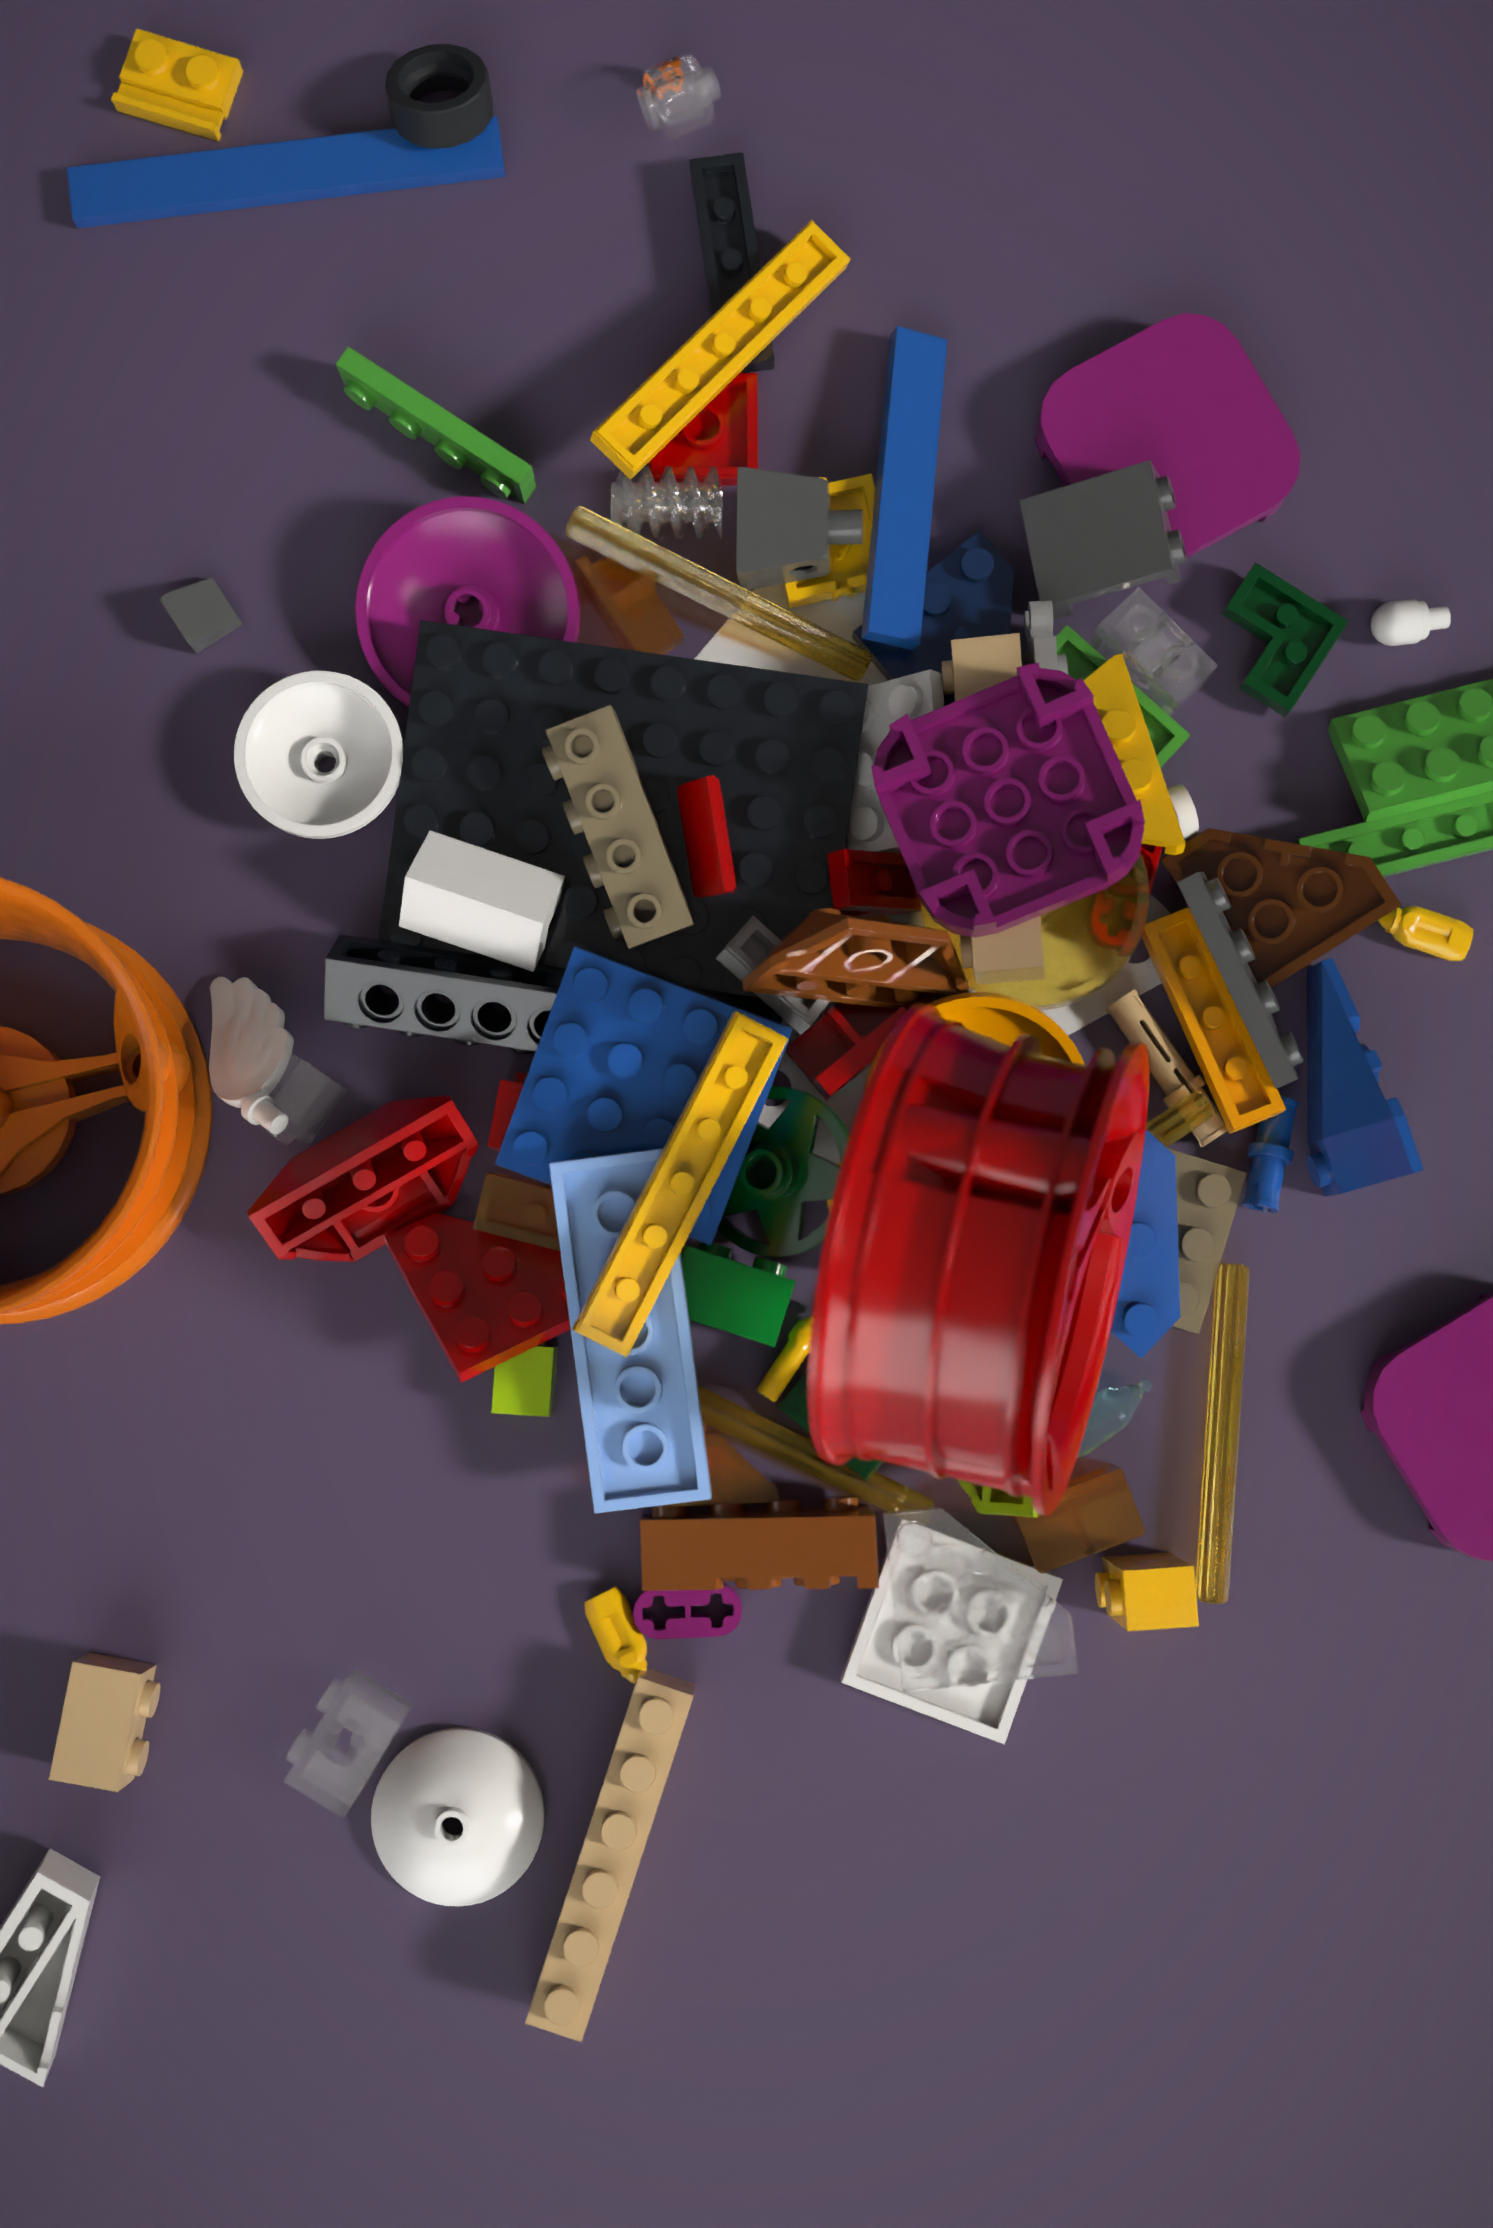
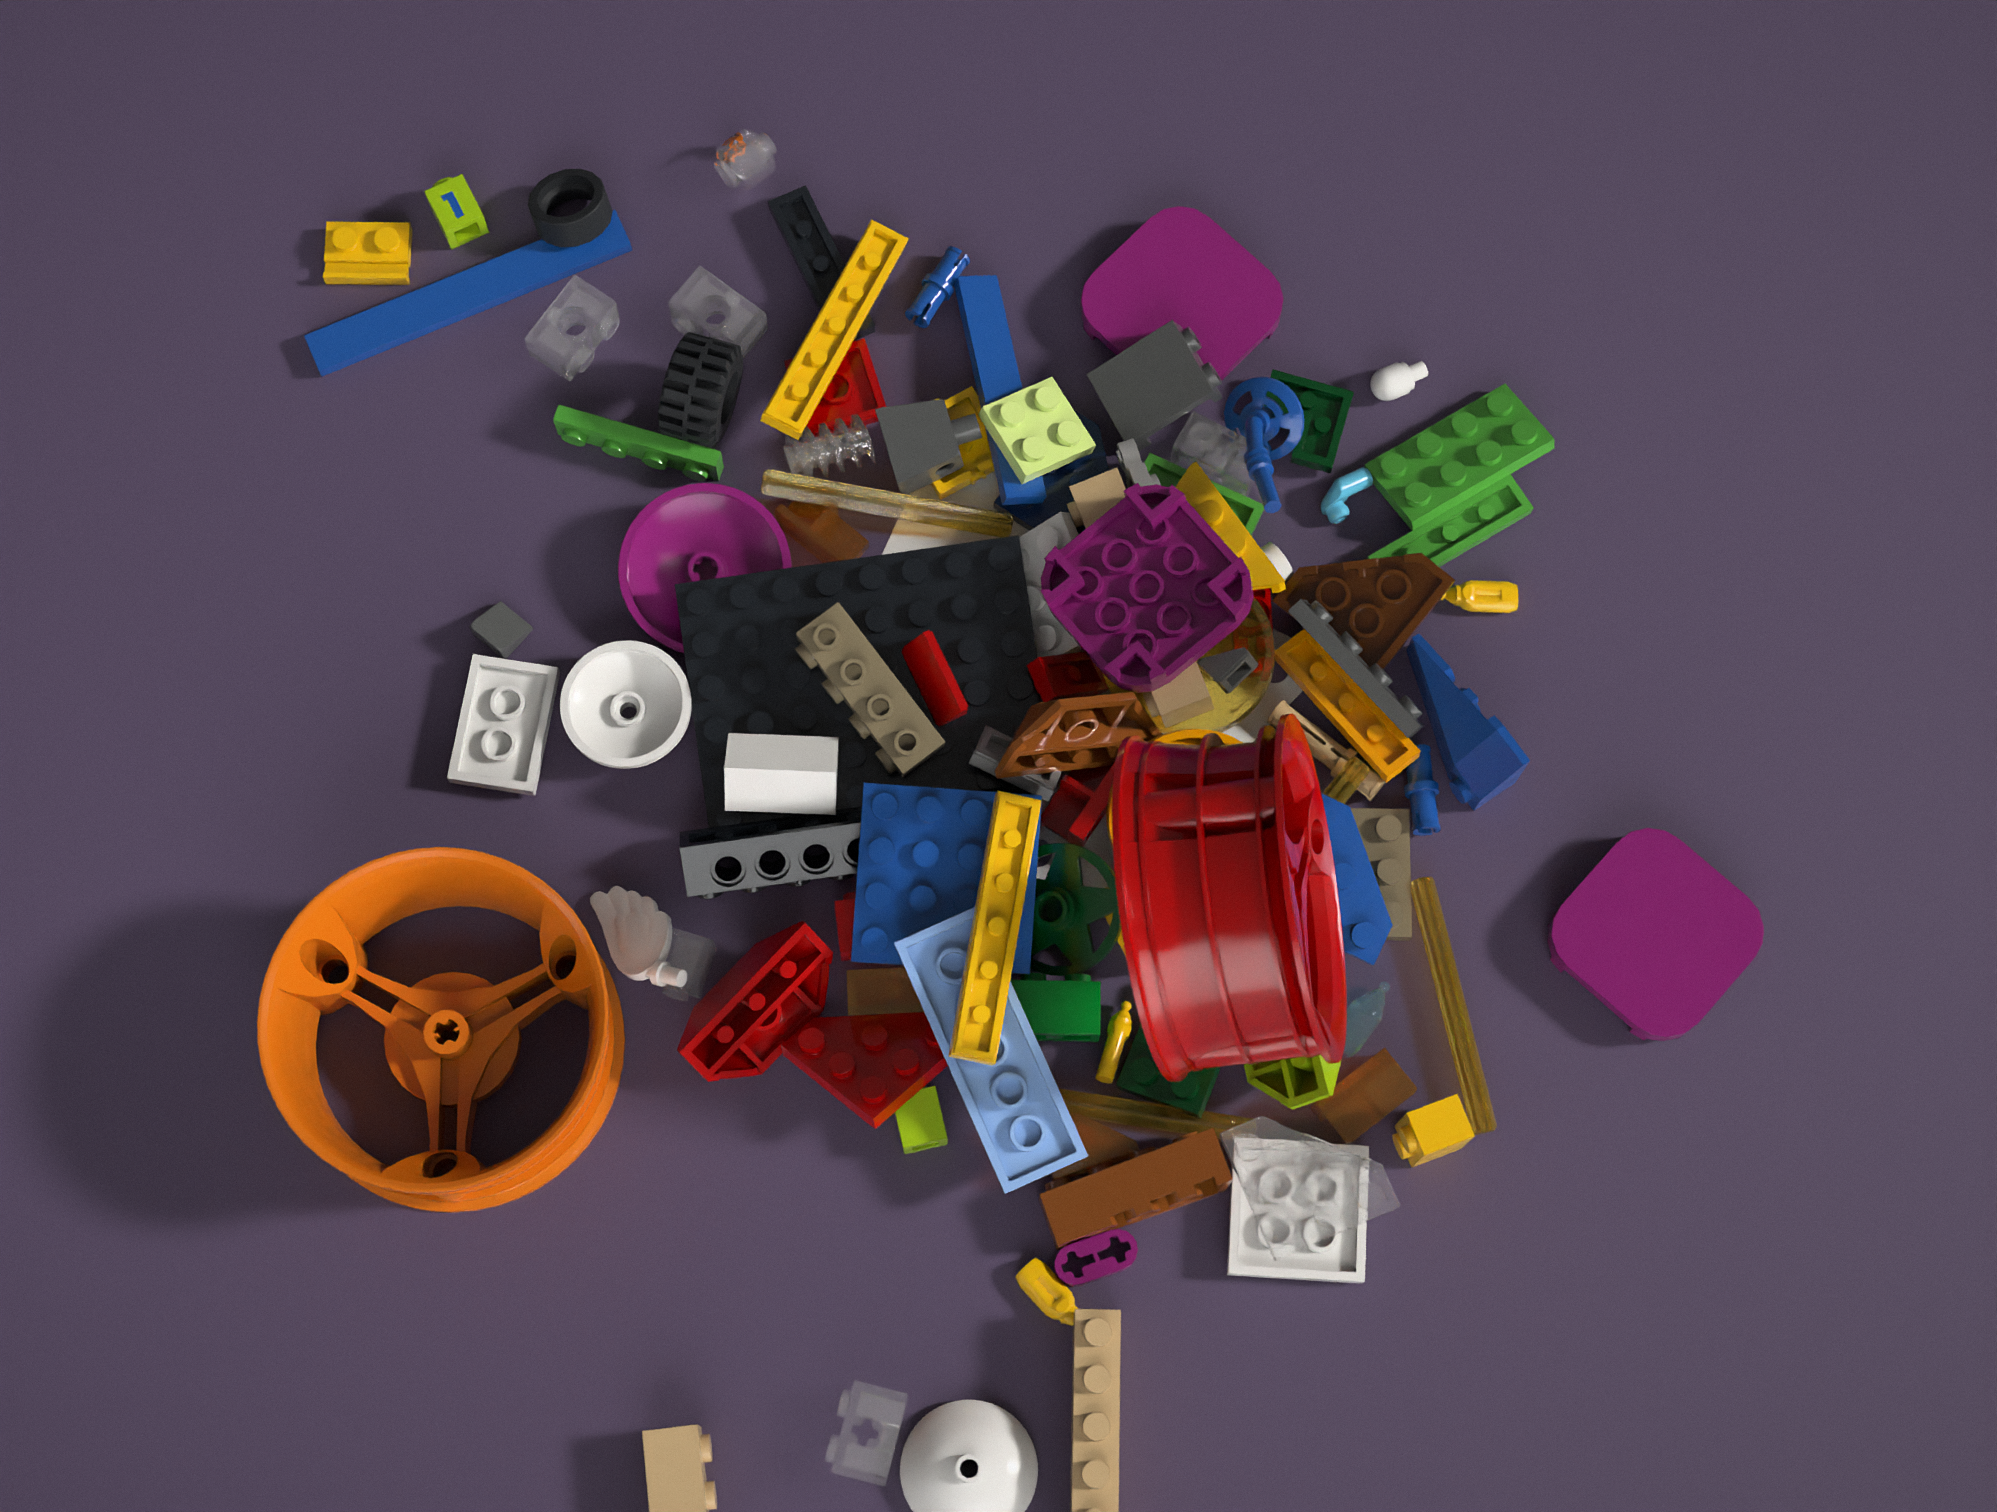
camera: 15 degrees left, 10 degrees down
none -> lime brick [424,174,489,250]
none -> white plate [447,654,560,796]
none -> clear brick [524,274,620,382]
none -> black tyre [658,332,743,448]
none -> clear brick [668,265,768,359]
none -> blue pin [905,246,970,328]
none -> yellowish green plate [978,377,1096,484]
none -> dark grey slope [1197,647,1258,694]
none -> blue dish [1224,377,1304,513]
none -> medium azure arm [1321,467,1373,524]

